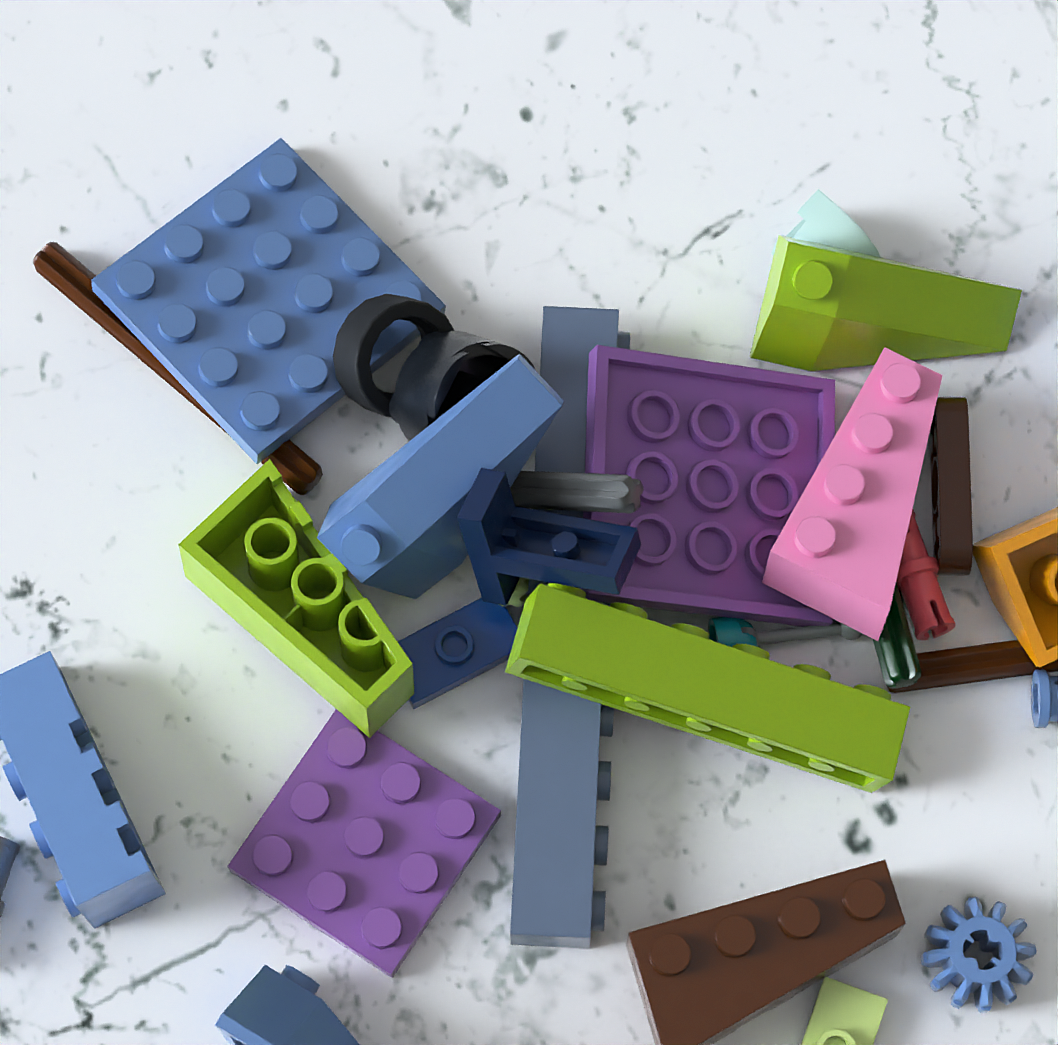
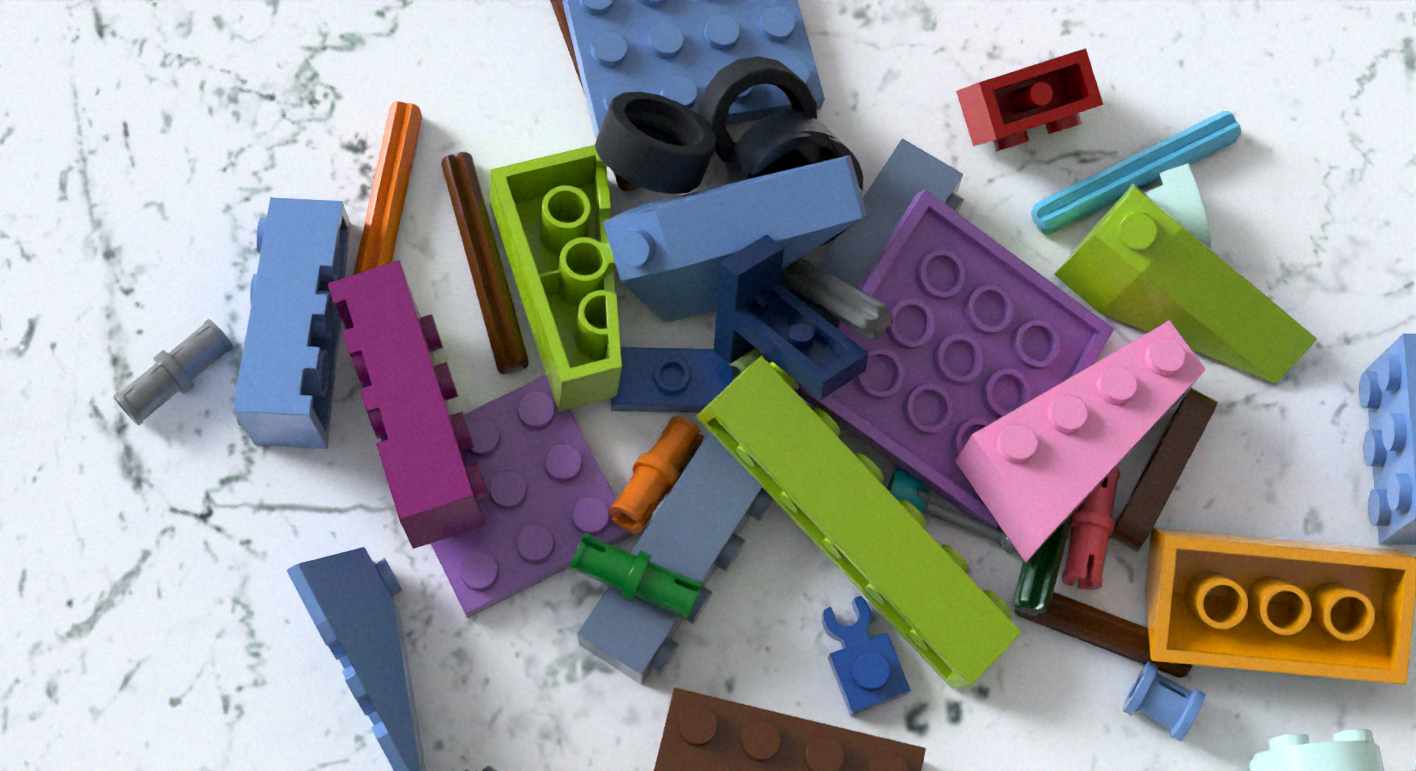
camera: 25 degrees right, 0 degrees up
none -> magenta wedge [328,260,490,549]
none -> orange axle [353,101,422,275]
none -> reddish brown axle [441,152,529,374]
none -> green pin [569,532,703,620]
none -> black tyre [595,91,717,194]
none -> orange pin [608,416,704,534]
none -> blue plate [822,596,911,716]
none -> red brick [956,48,1103,152]
none -> medium azure axle [1031,111,1241,235]

